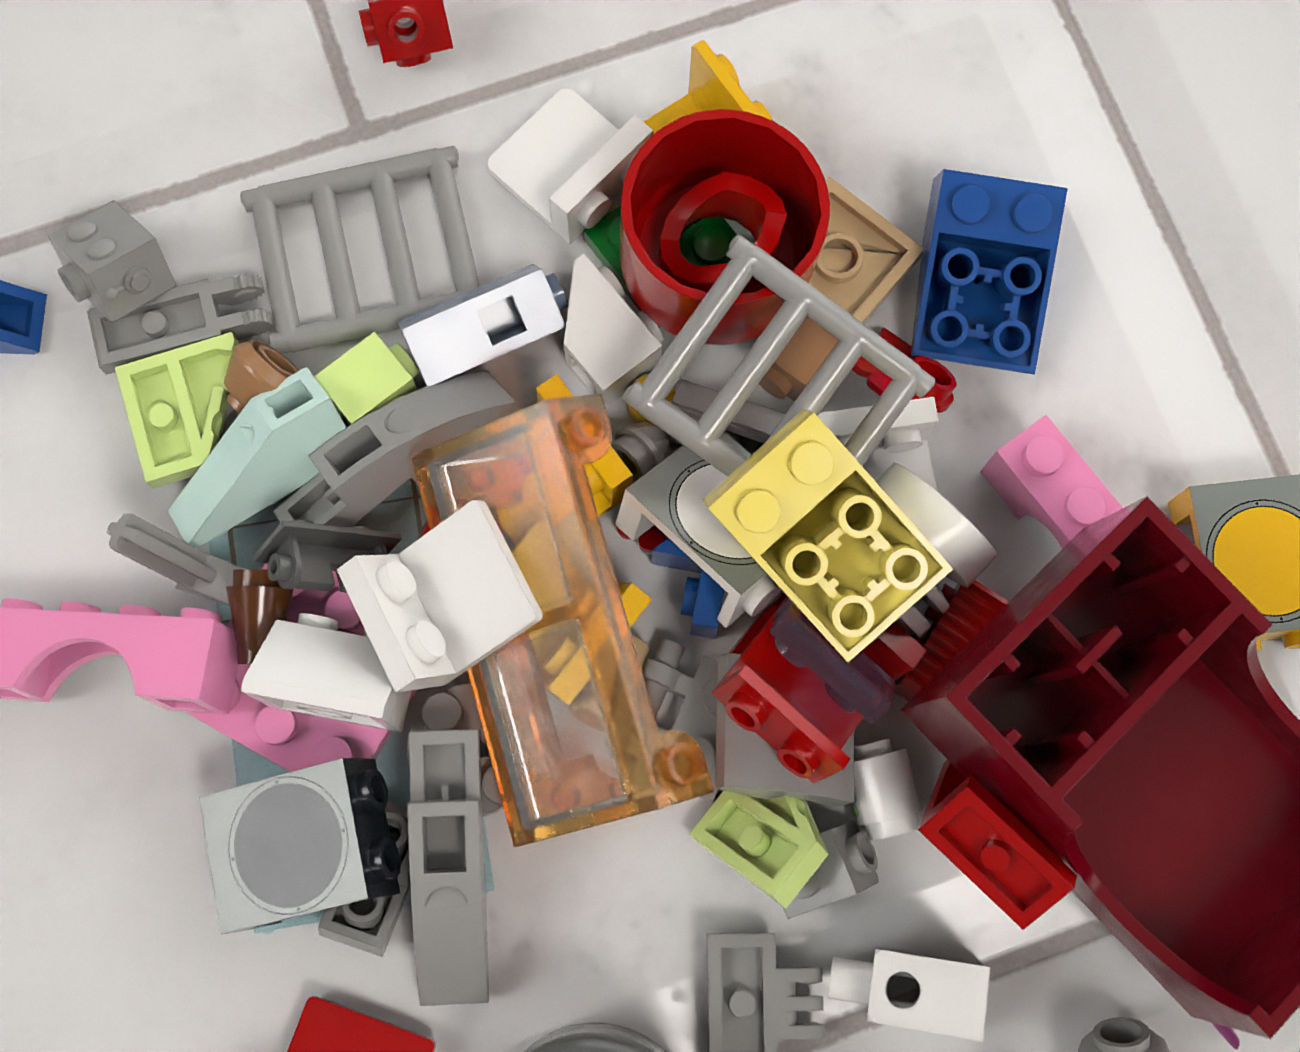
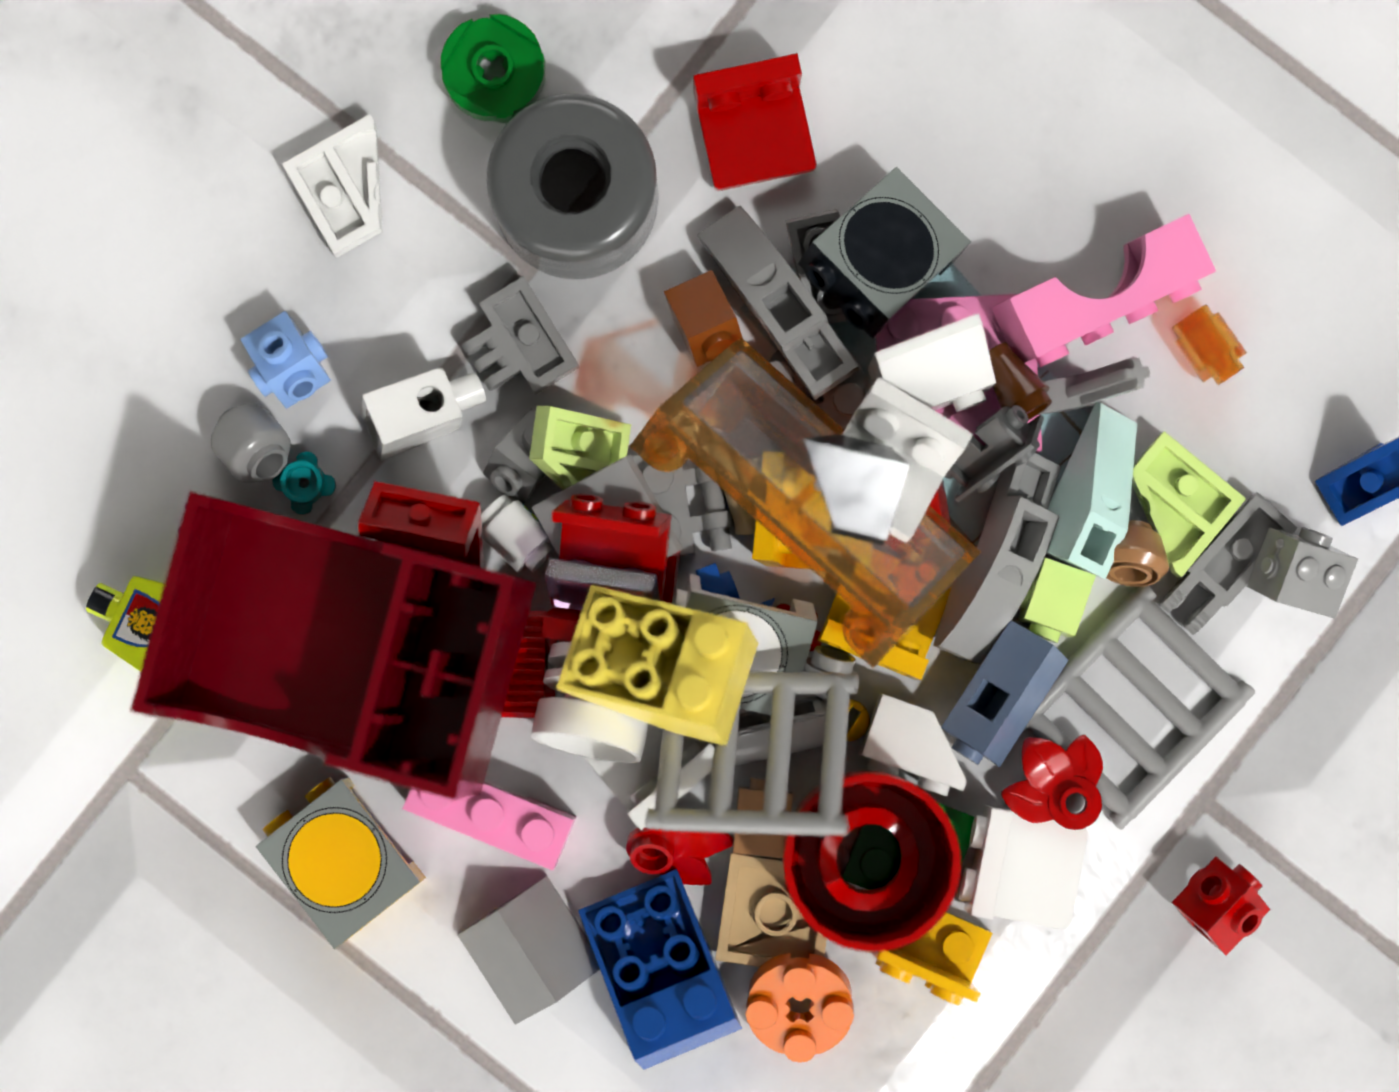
camera: 150 degrees right, 10 degrees up
none -> teal plate [272,452,336,515]
none -> light grey slope [458,876,600,1025]
none -> dark orange brick [664,270,745,367]
none -> orange plate [746,953,854,1063]
none -> slope [803,434,909,545]
none -> red plate [1001,734,1103,830]
none -> clear orange brick [1171,304,1248,386]

